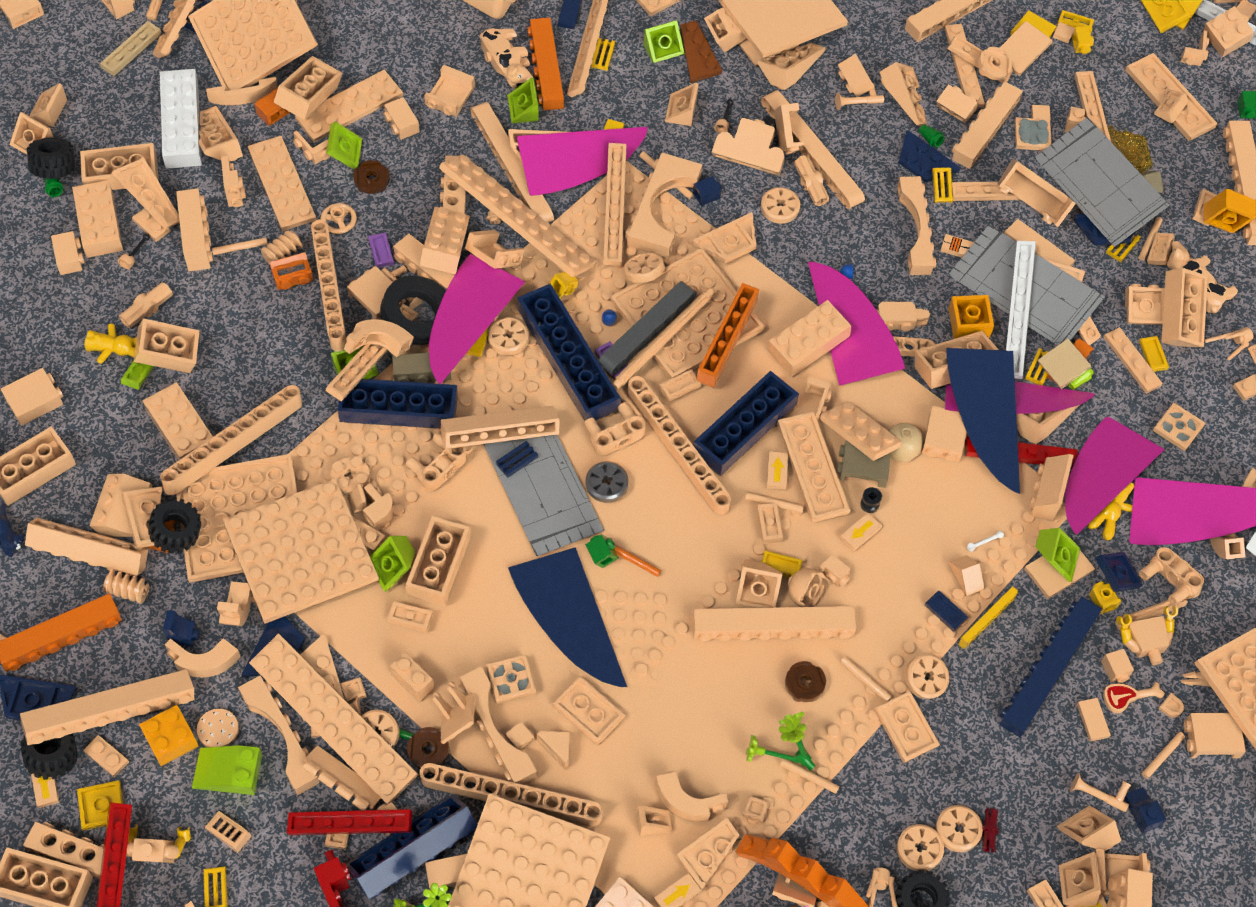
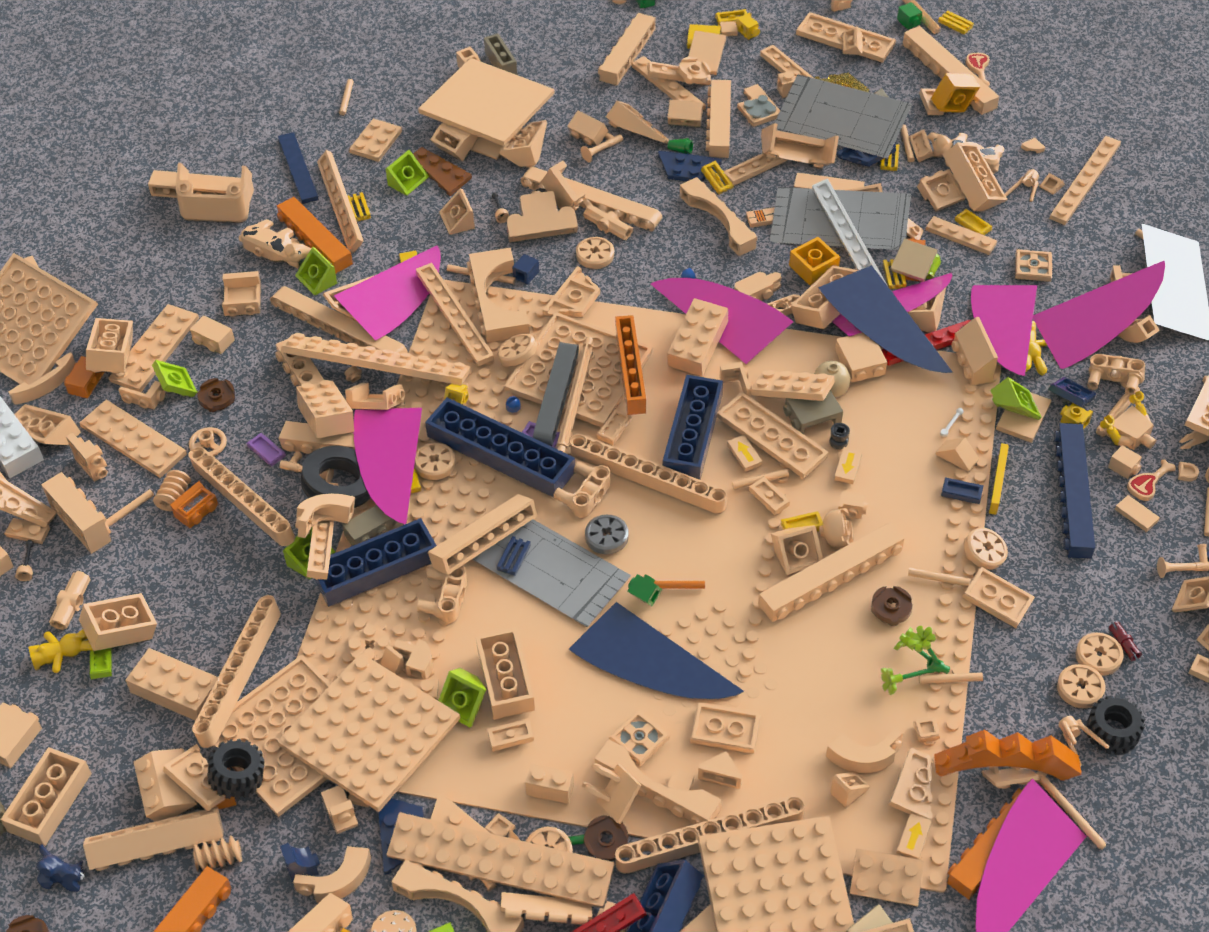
camera: 25 degrees left, 10 degrees down
light nougat panel [347,266,405,320] -> none

